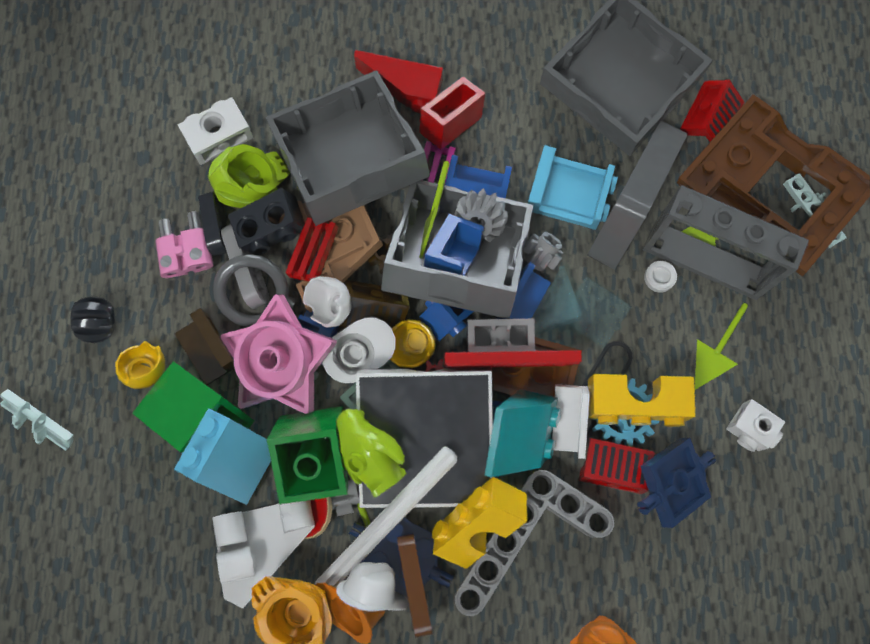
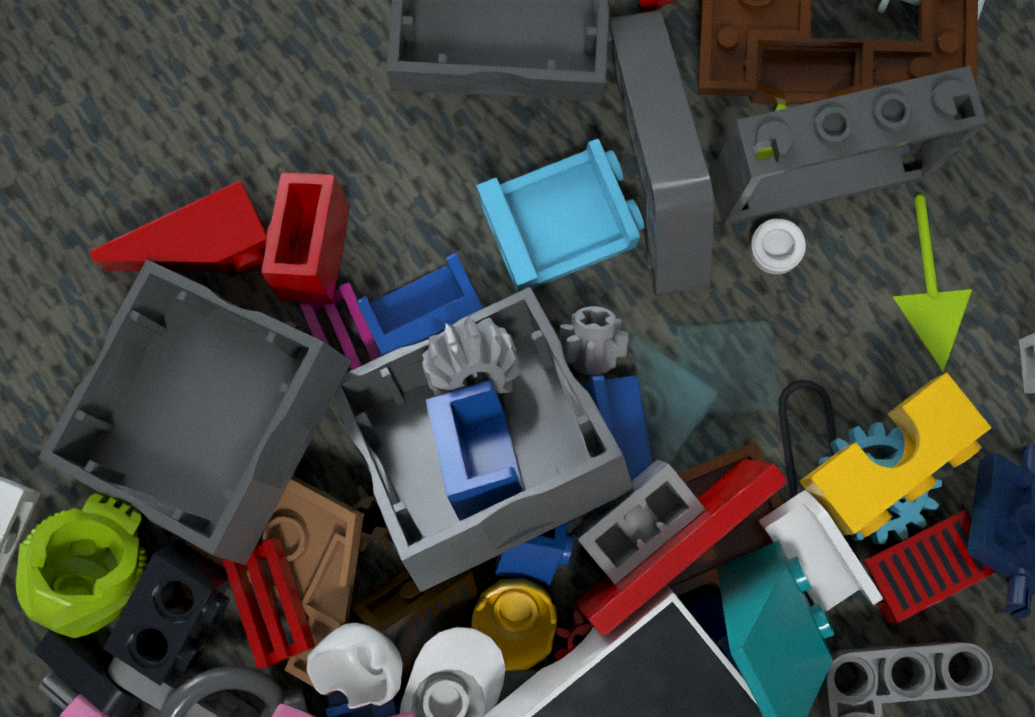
camera: 35 degrees left, 5 degrees up
lime piece [419,161,449,258] -> none

